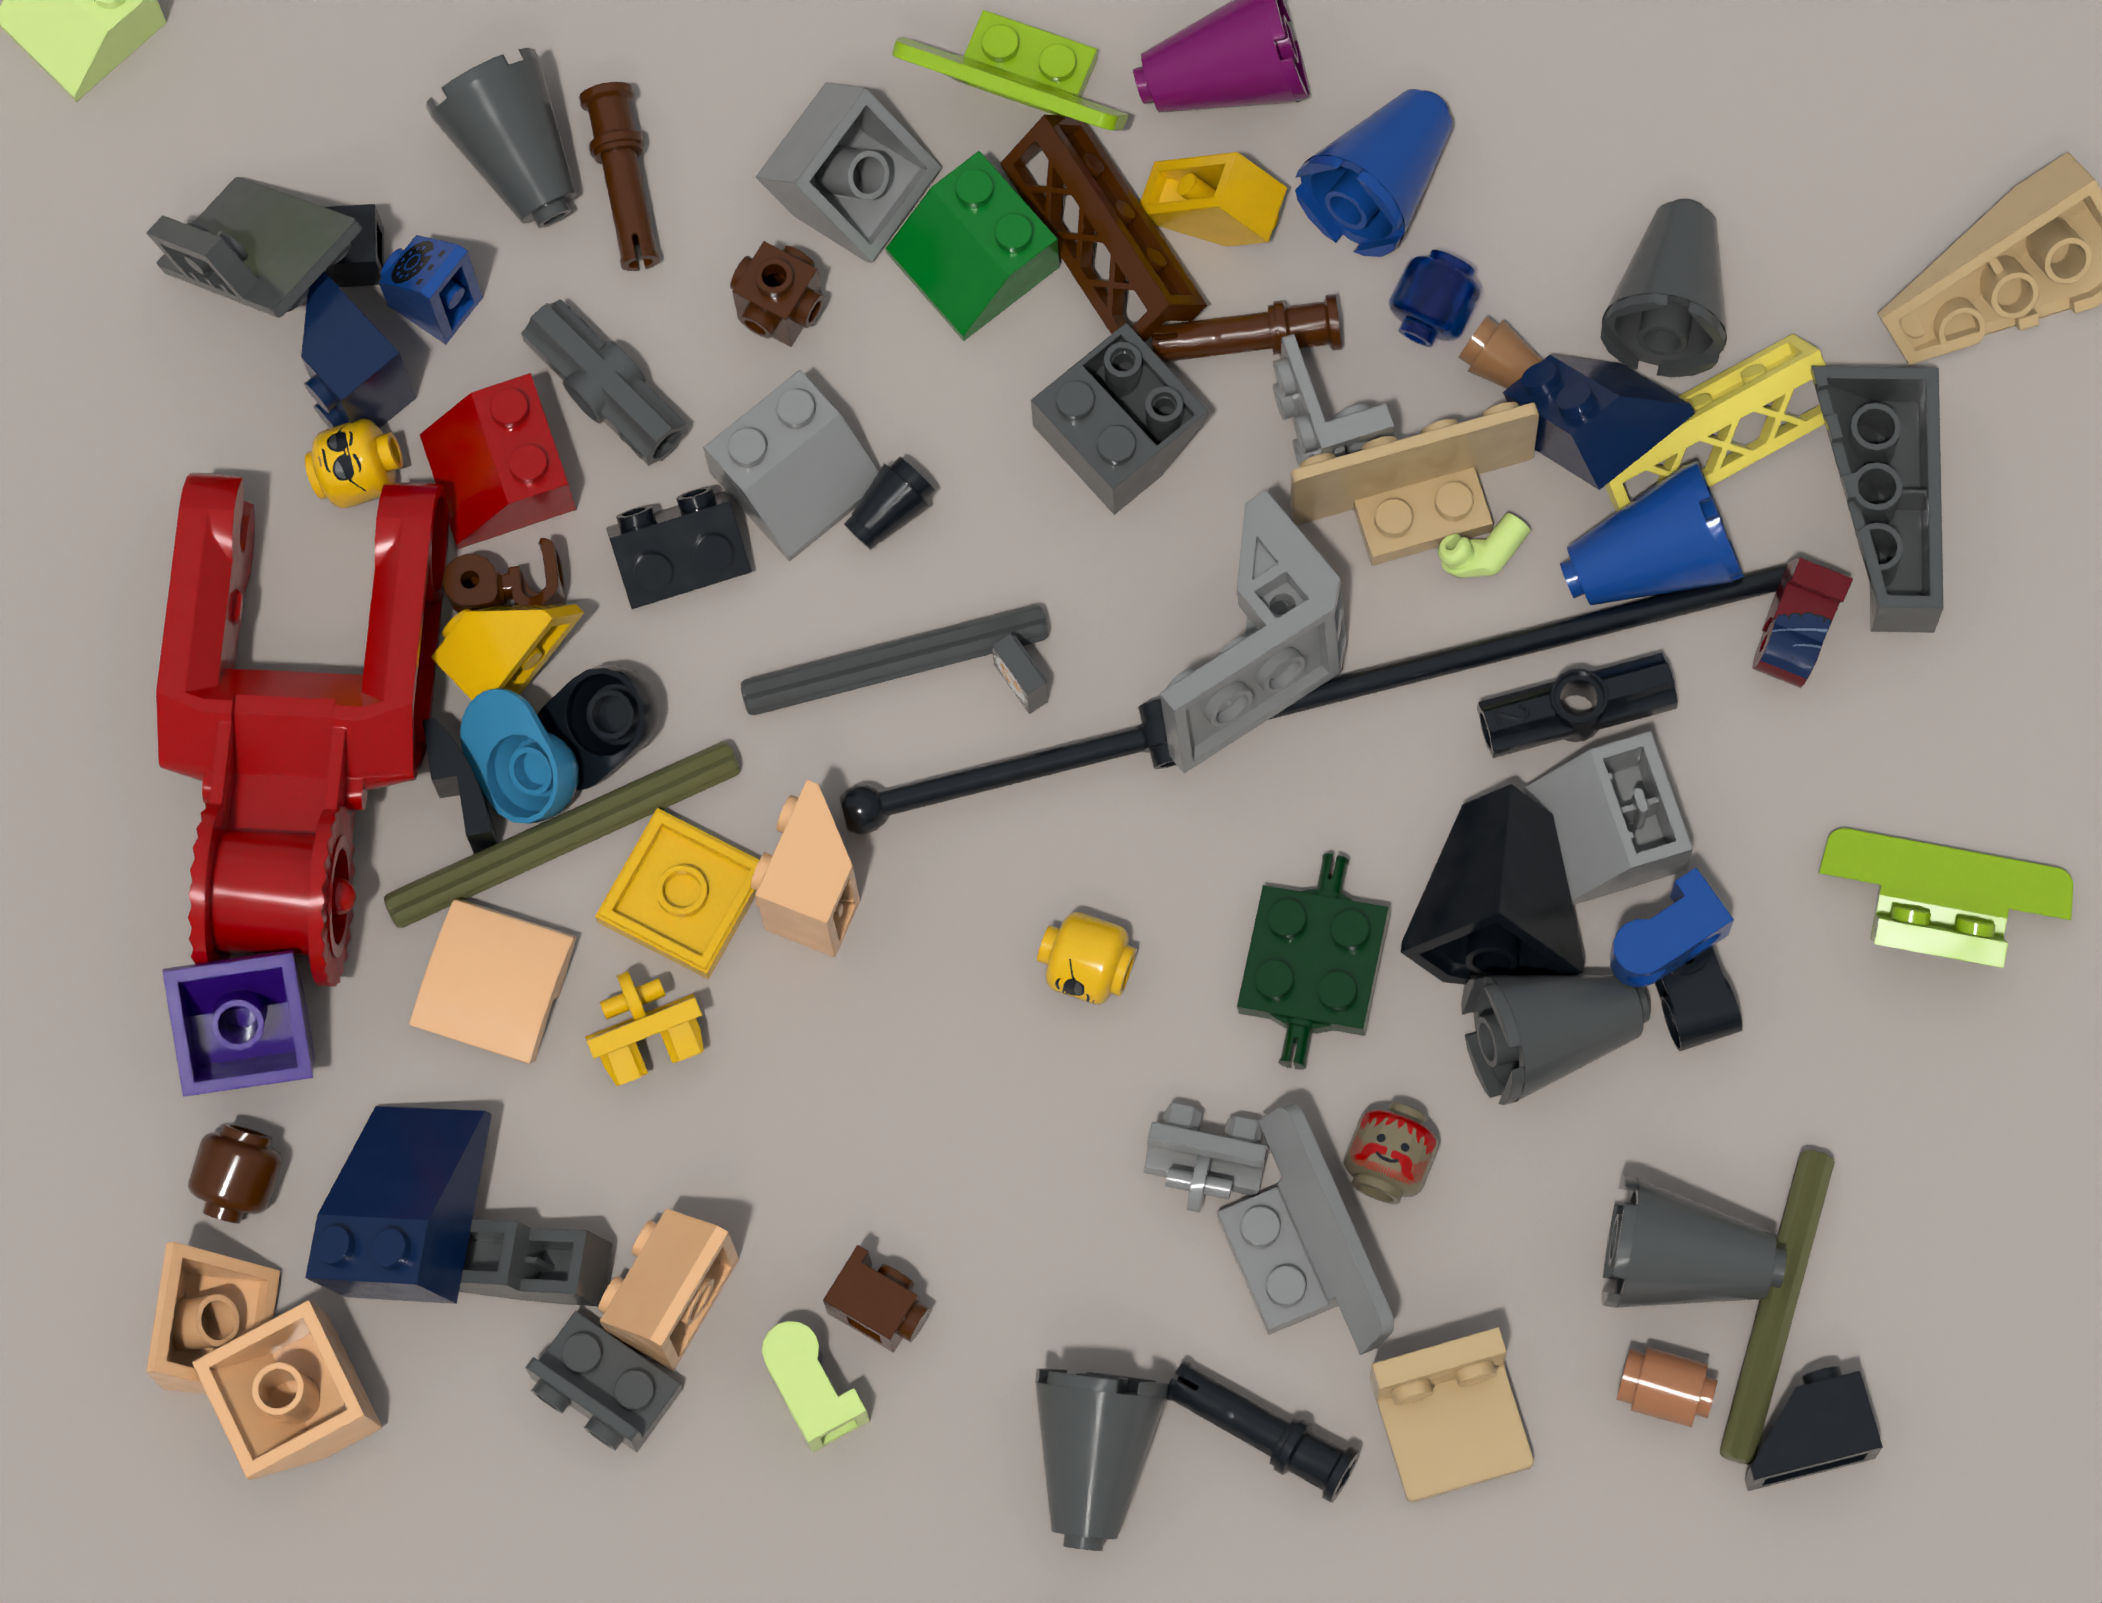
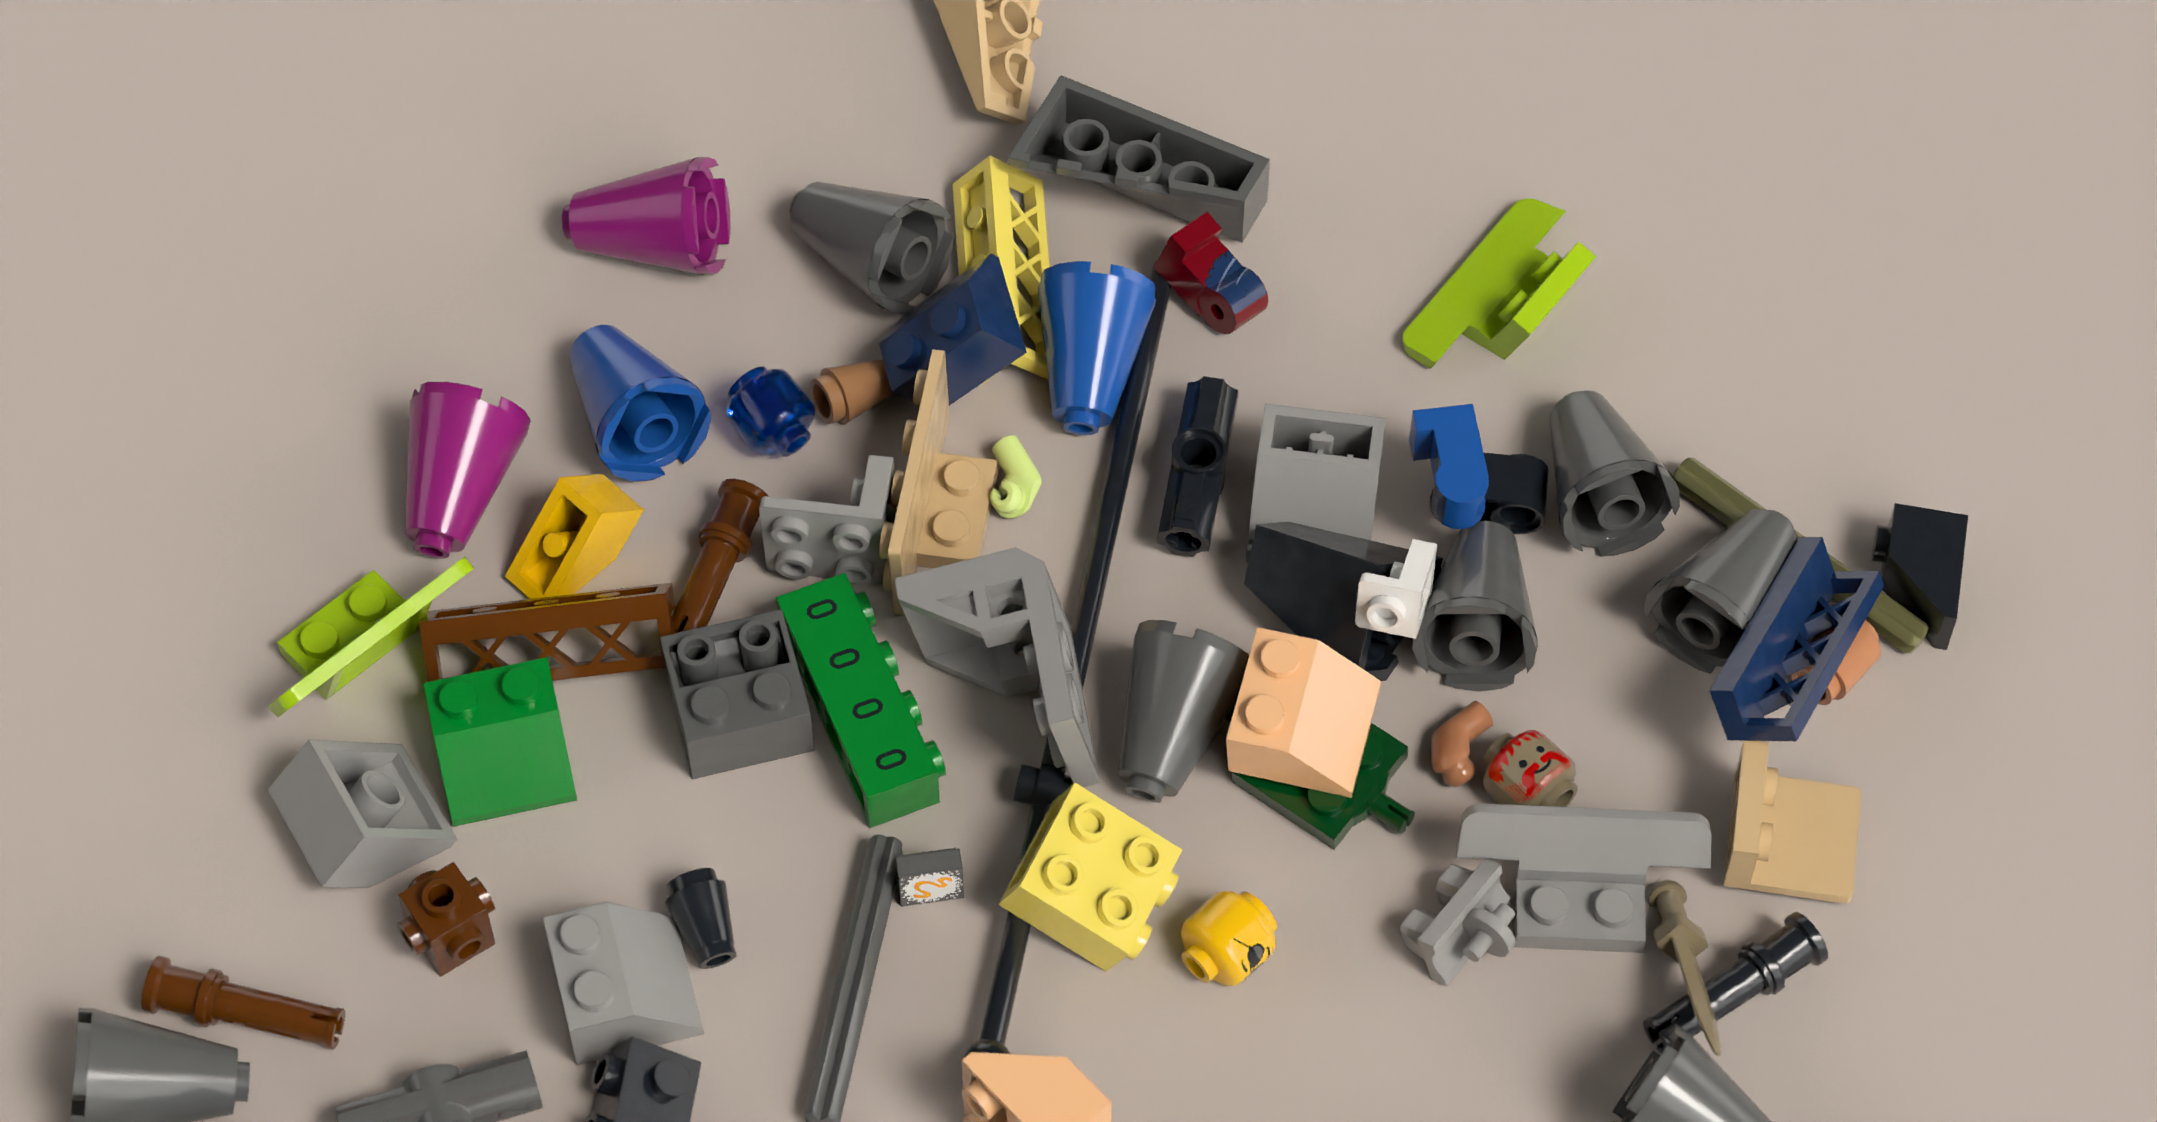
camera: 70 degrees left, 15 degrees down
none -> magenta cone [562,157,731,275]
none -> green brick [776,573,946,828]
none -> light yellow brick [998,782,1182,972]
none -> dark grey cone [1118,620,1249,803]
none -> light nougat slope [1226,627,1381,798]
none -> white bracket [1355,539,1437,639]
none -> nougat arm [1431,701,1493,787]
none -> dark grey cone [1550,390,1680,556]
none -> dark tan sword [1649,880,1721,1056]
none -> dark blue fence [1709,537,1884,742]

